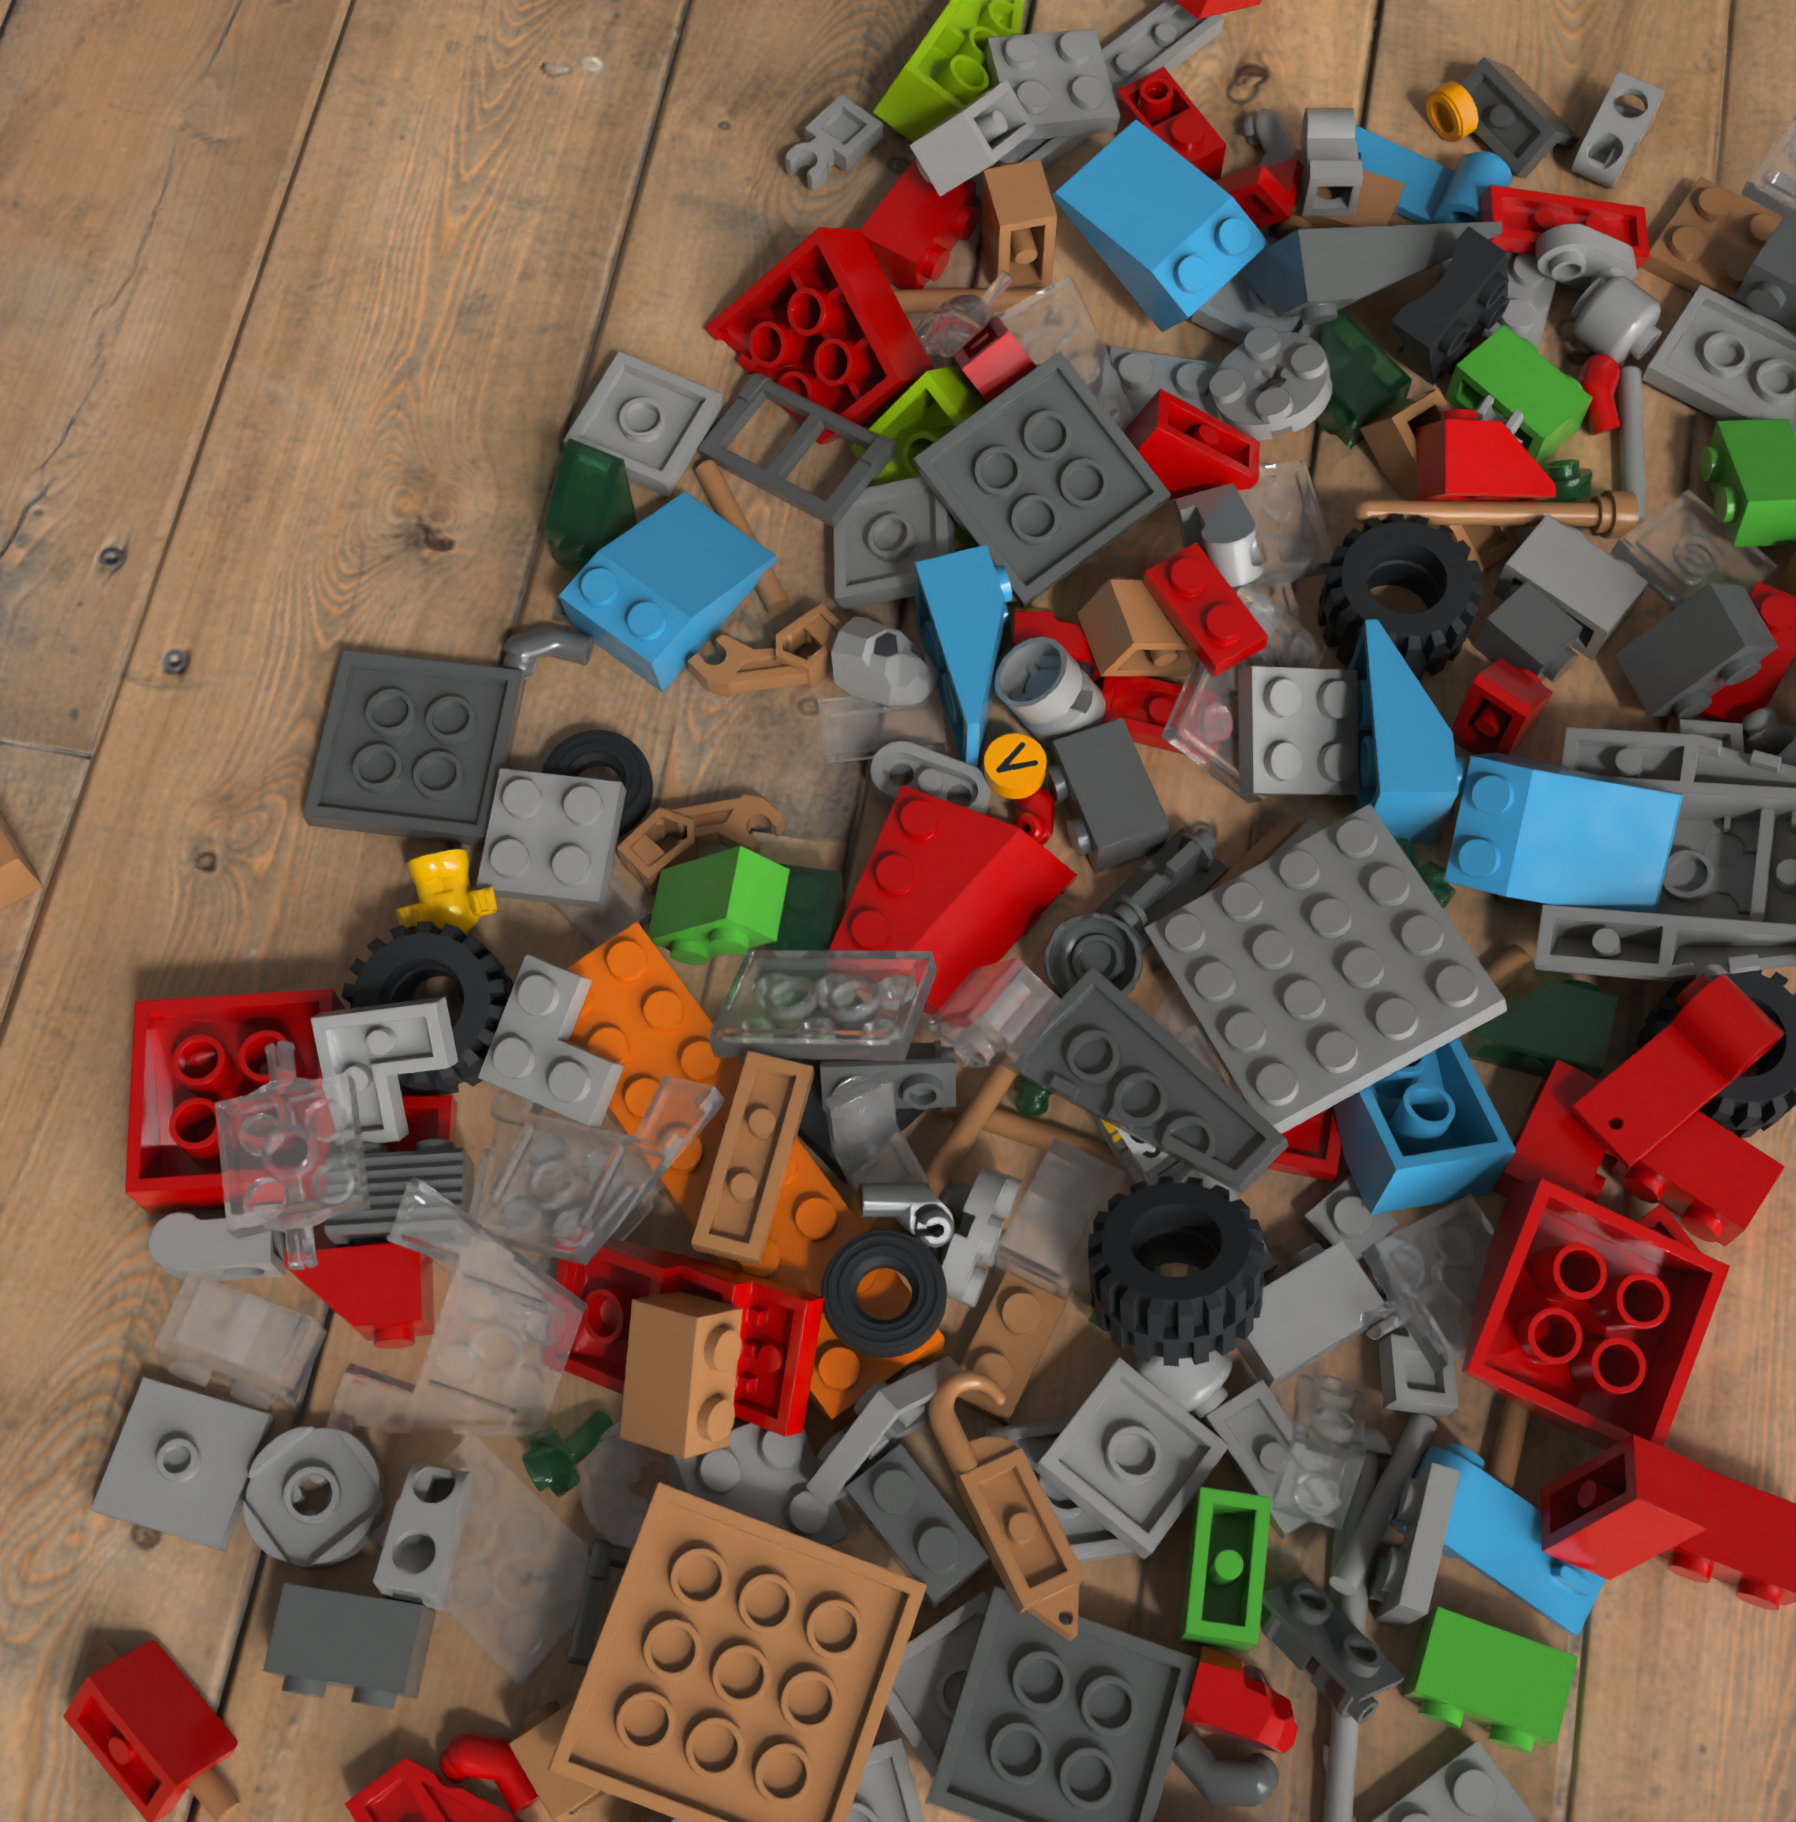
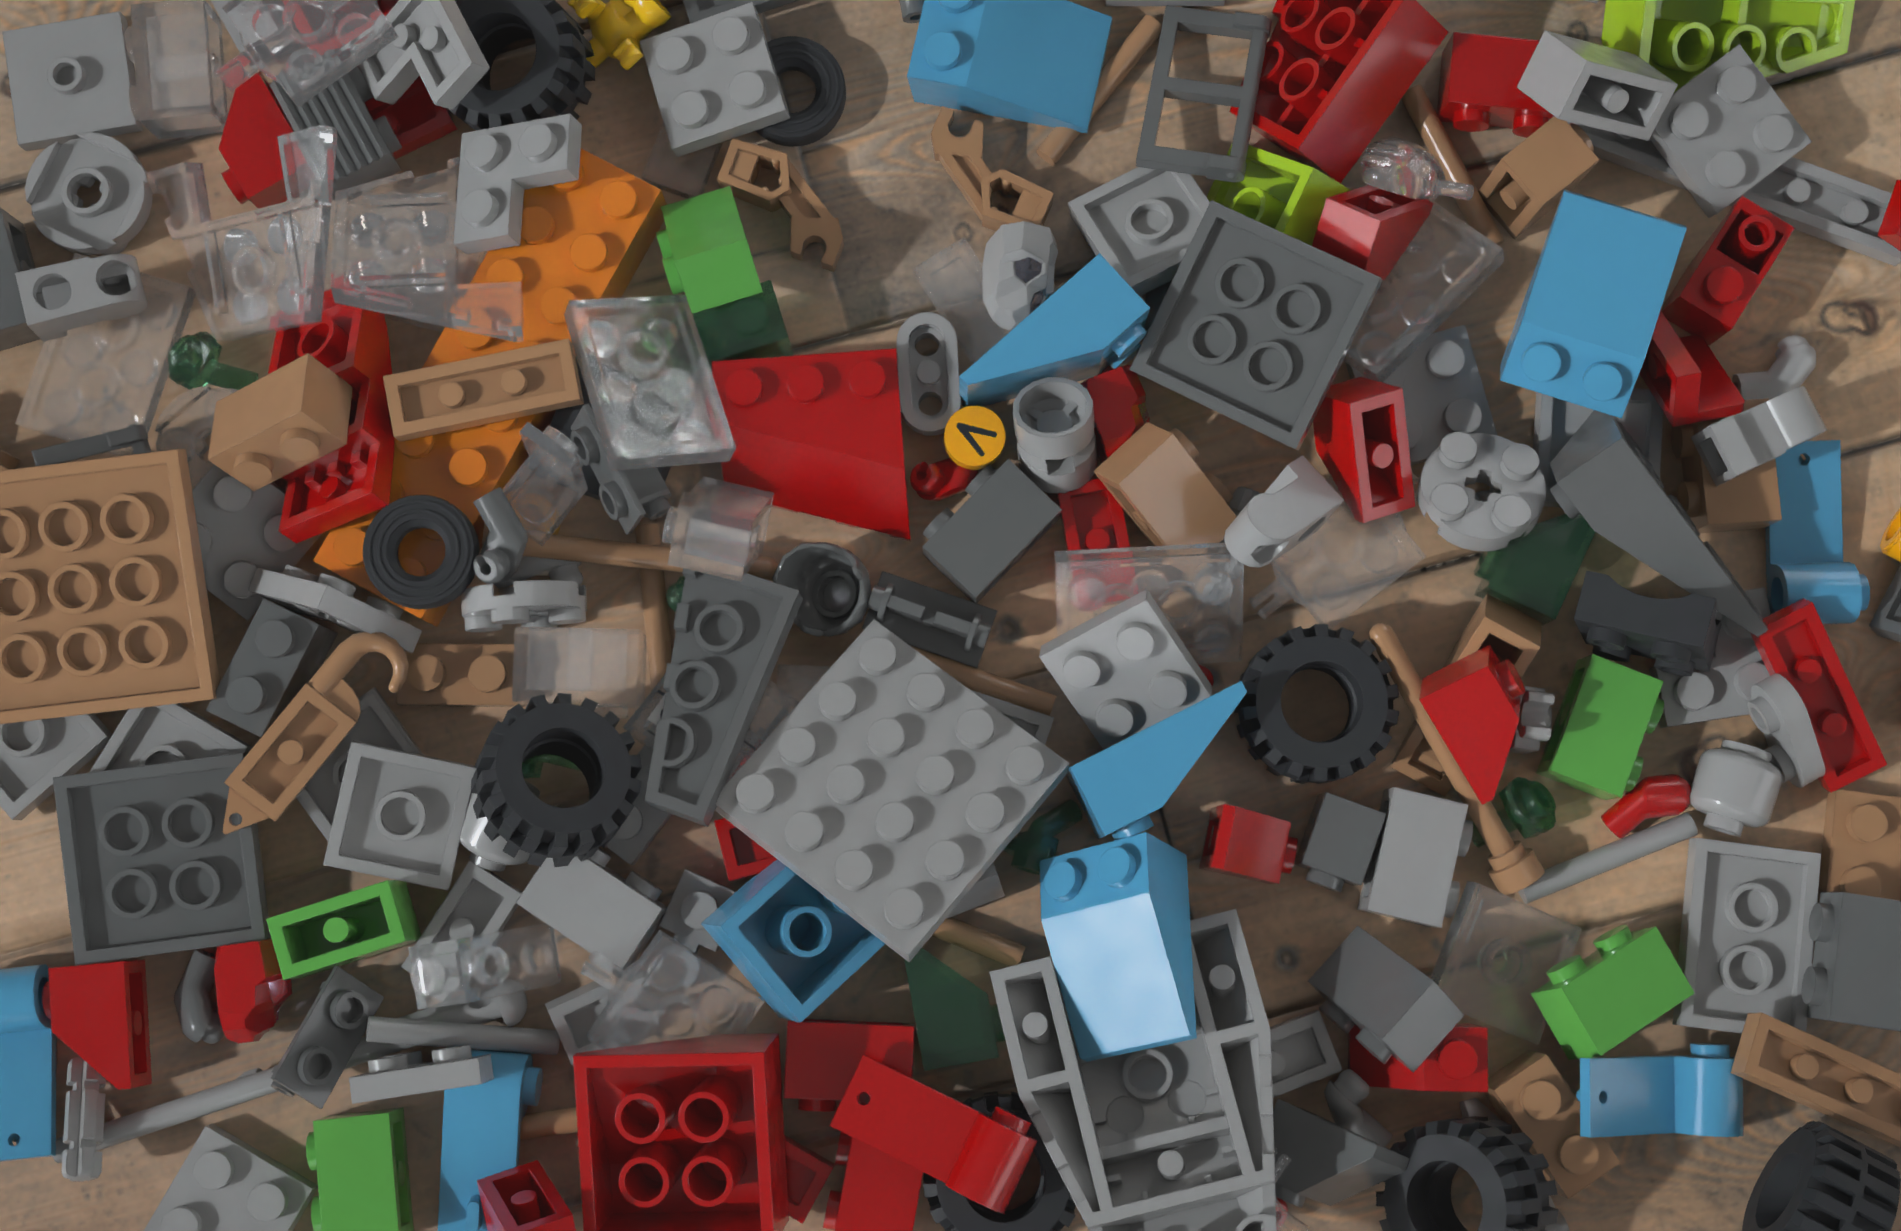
camera: 65 degrees right, 15 degrees up
red plate [1143,542,1268,678] -> none

